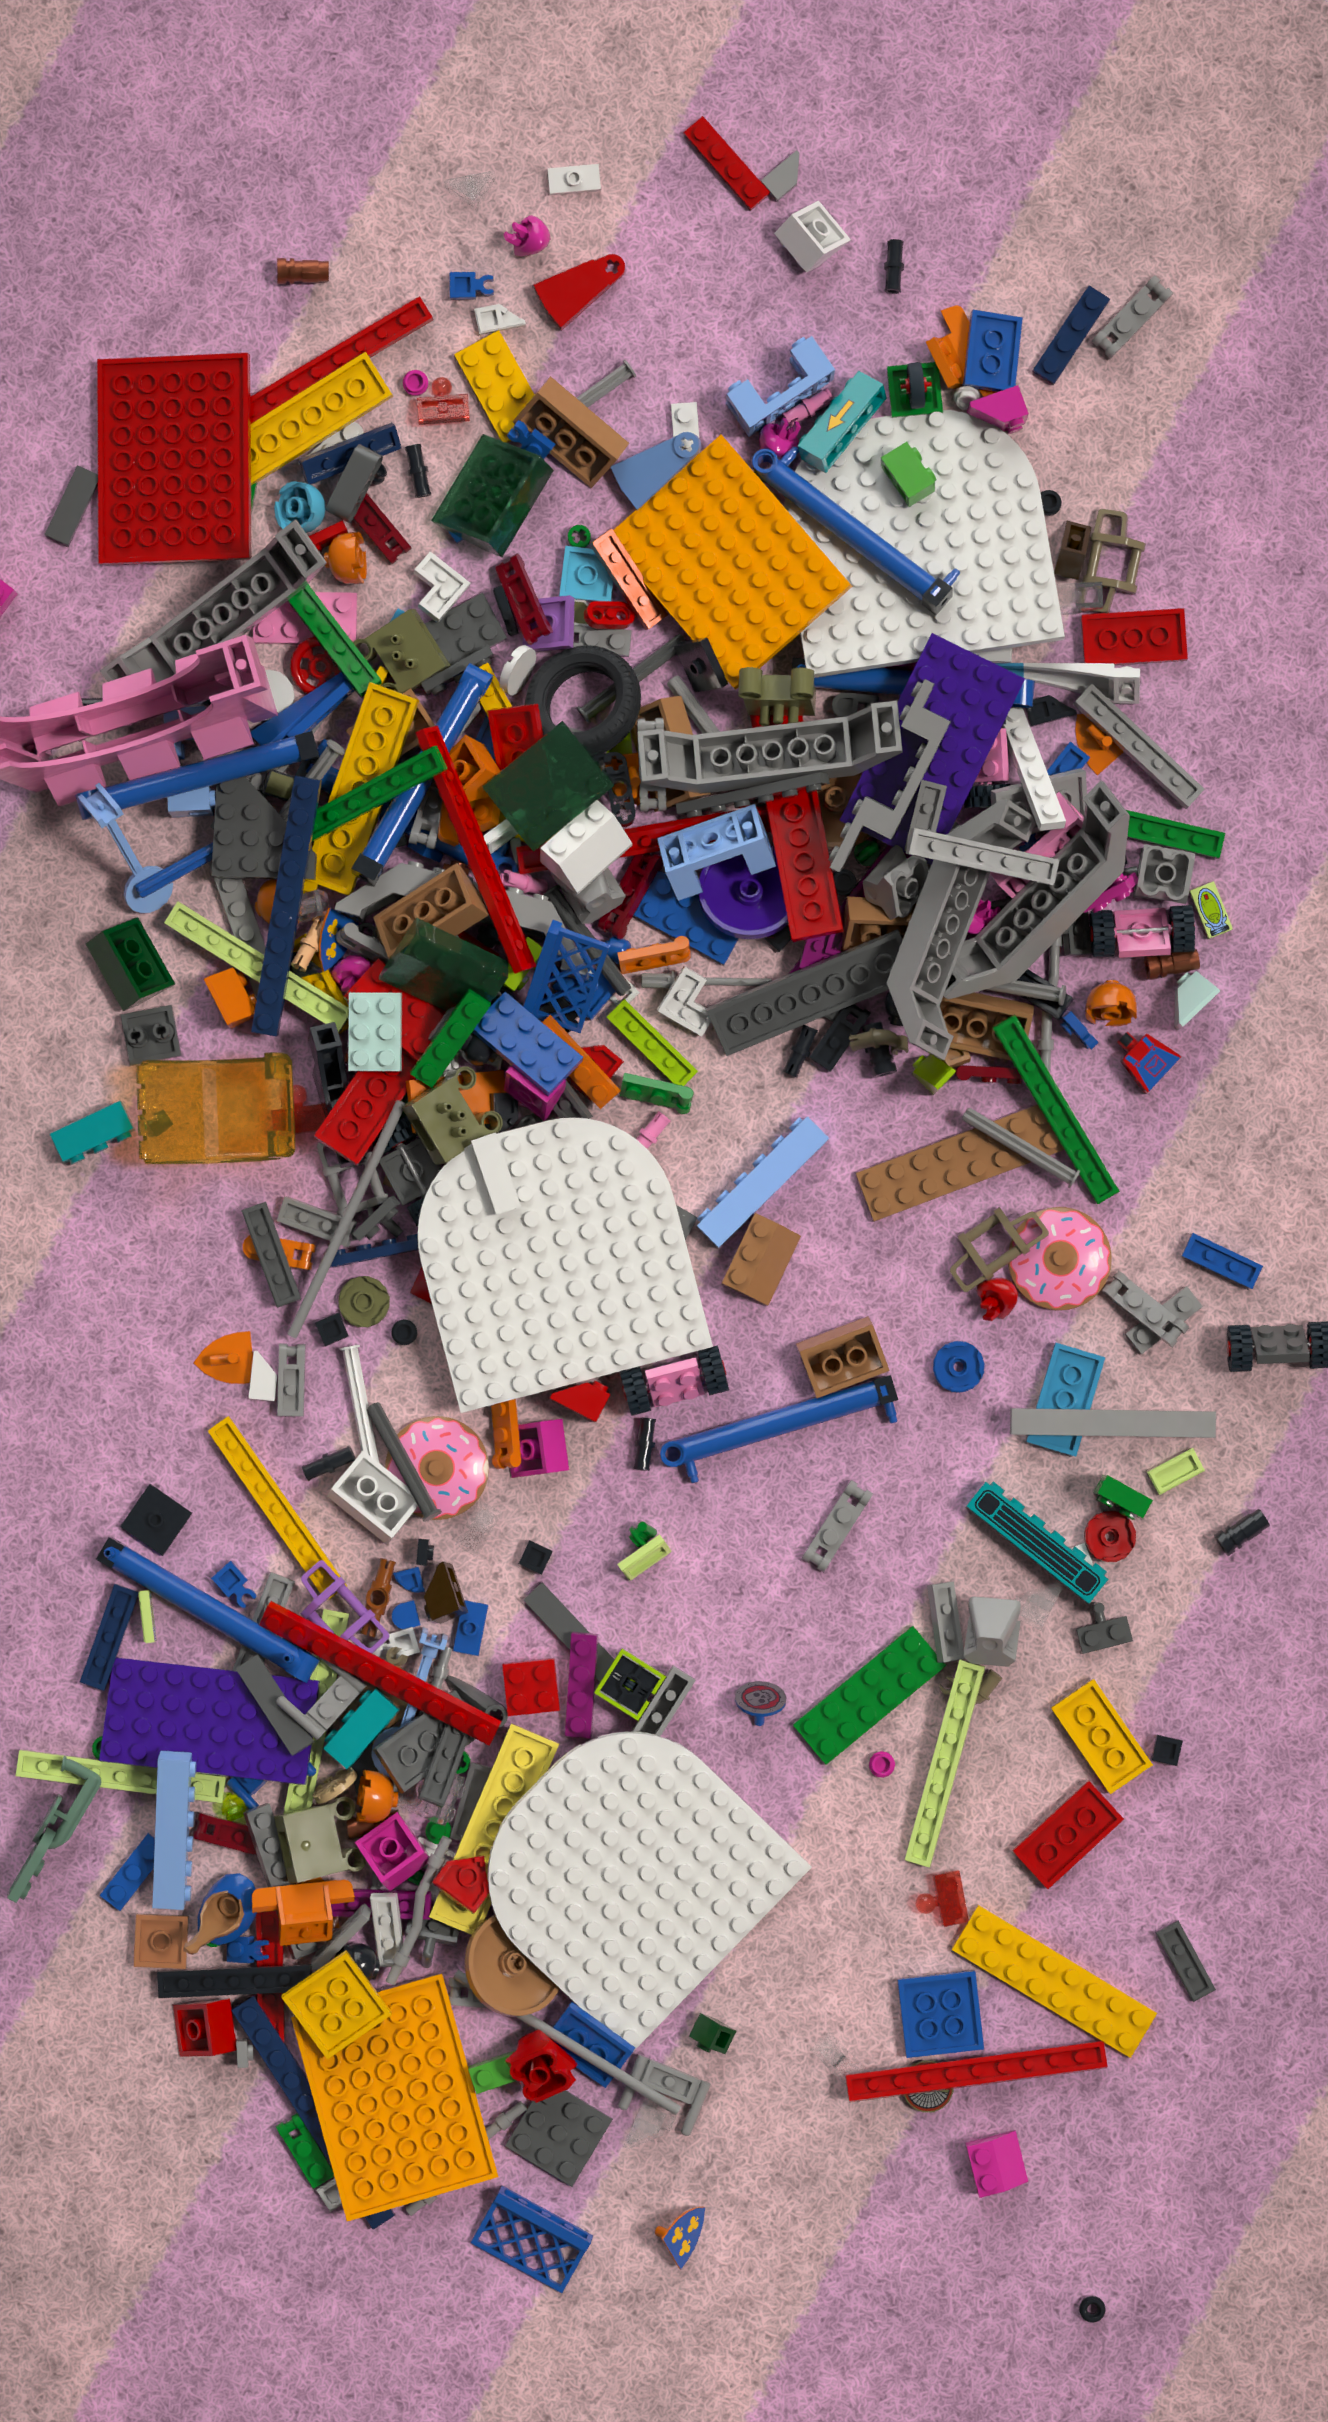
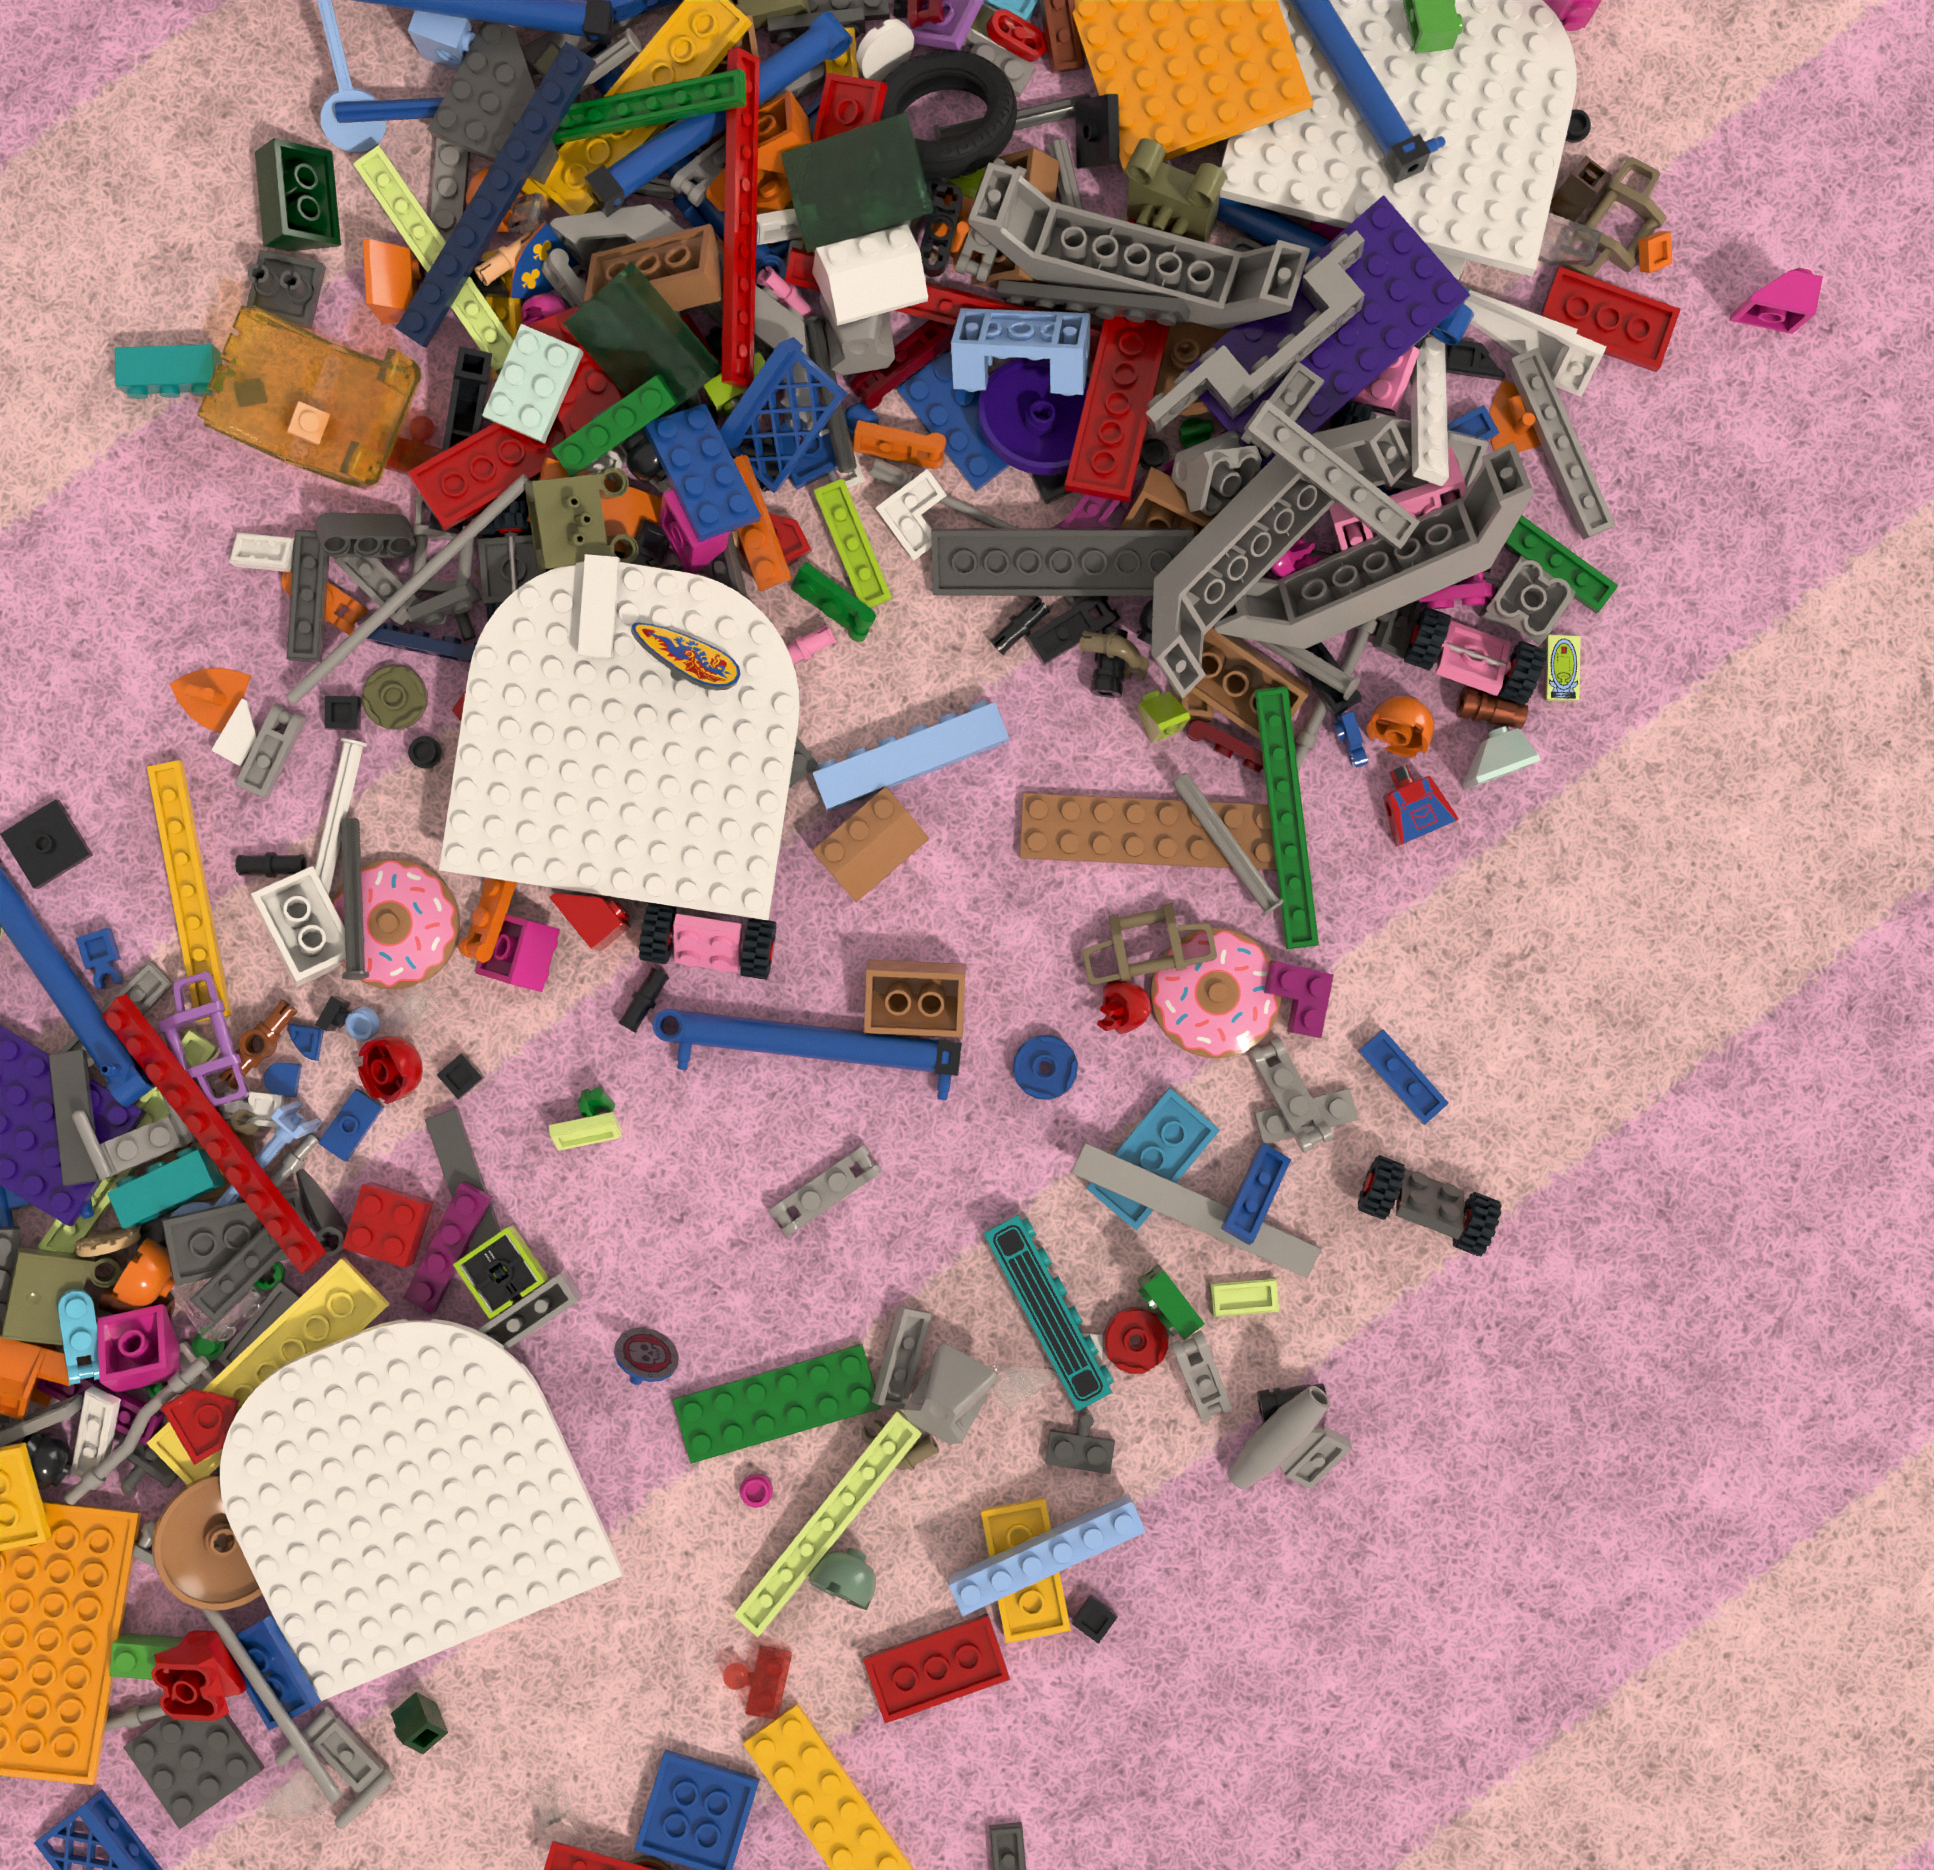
camera: 20 degrees right, 0 degrees up
dark brown slope [424,1561,468,1624] -> none
none -> medium azure plate [58,1289,99,1385]
none -> white plate [229,532,295,573]
none -> light nougat plate [286,401,330,446]
none -> dark grey beam [314,512,416,558]
none -> light blue tile [345,1006,380,1041]
none -> red cylinder [358,1036,423,1104]
none -> shield [631,622,741,691]
none -> sand green cylinder [808,1548,876,1611]
none -> light blue brick [948,1494,1146,1616]
none -> light grey plate [1170,1330,1233,1423]
none -> blue plate [1221,1143,1291,1245]
none -> light grey plate [1227,1386,1352,1490]
none -> magenta plate [1264,961,1334,1038]
none -> orange plate [1638,231,1673,273]
none -> dark pink slope [1730,268,1823,334]

